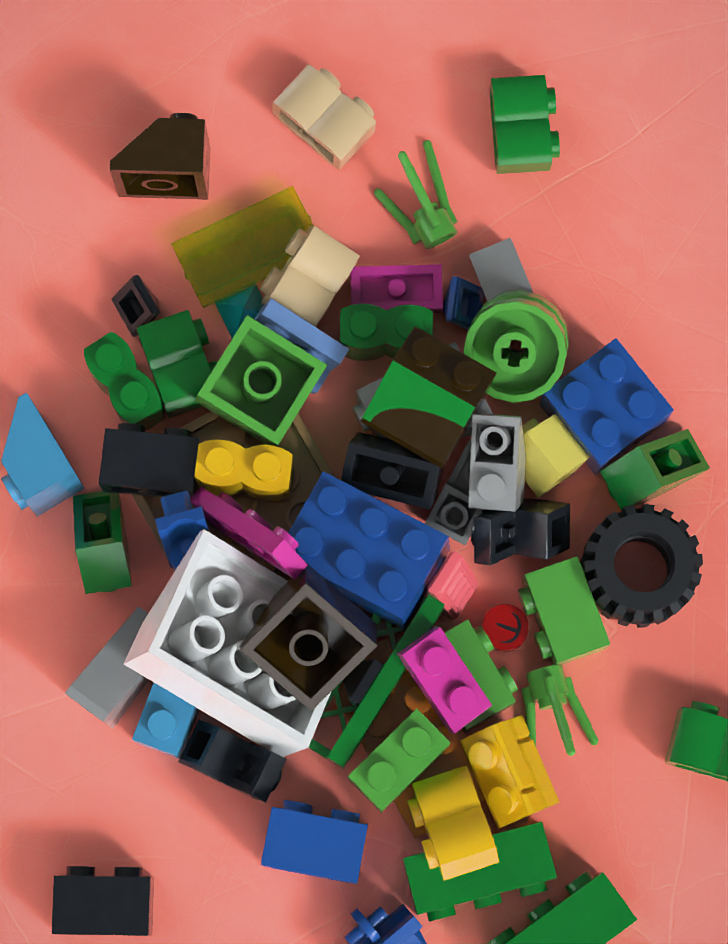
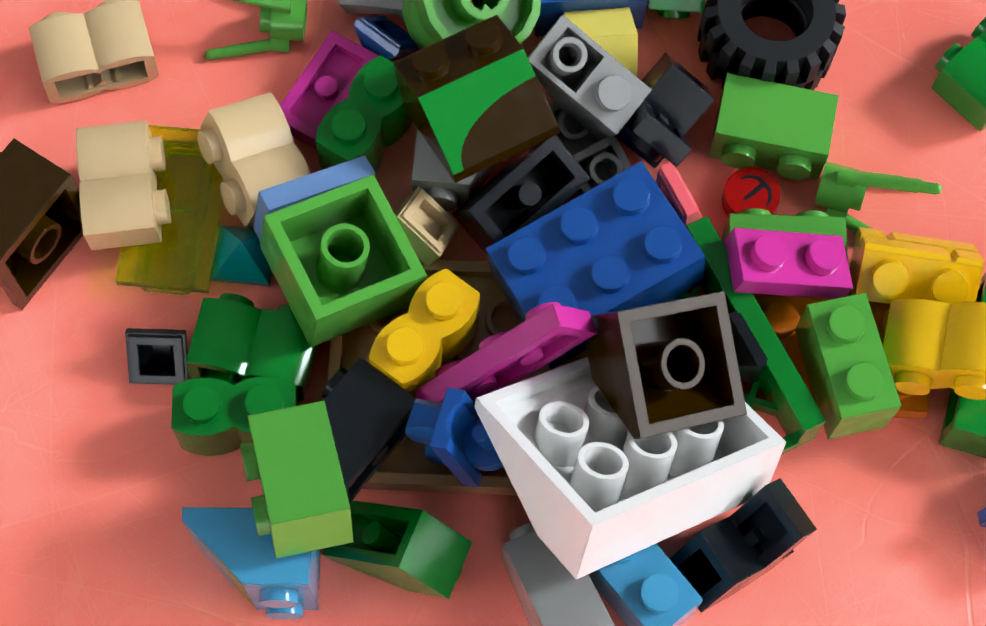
camera: 60 degrees left, 10 degrees down
blue brick [261,800,368,884] -> none
none -> tan brick [76,120,171,250]
none -> bright green brick [240,401,353,559]
none -> tan tile [395,186,460,267]

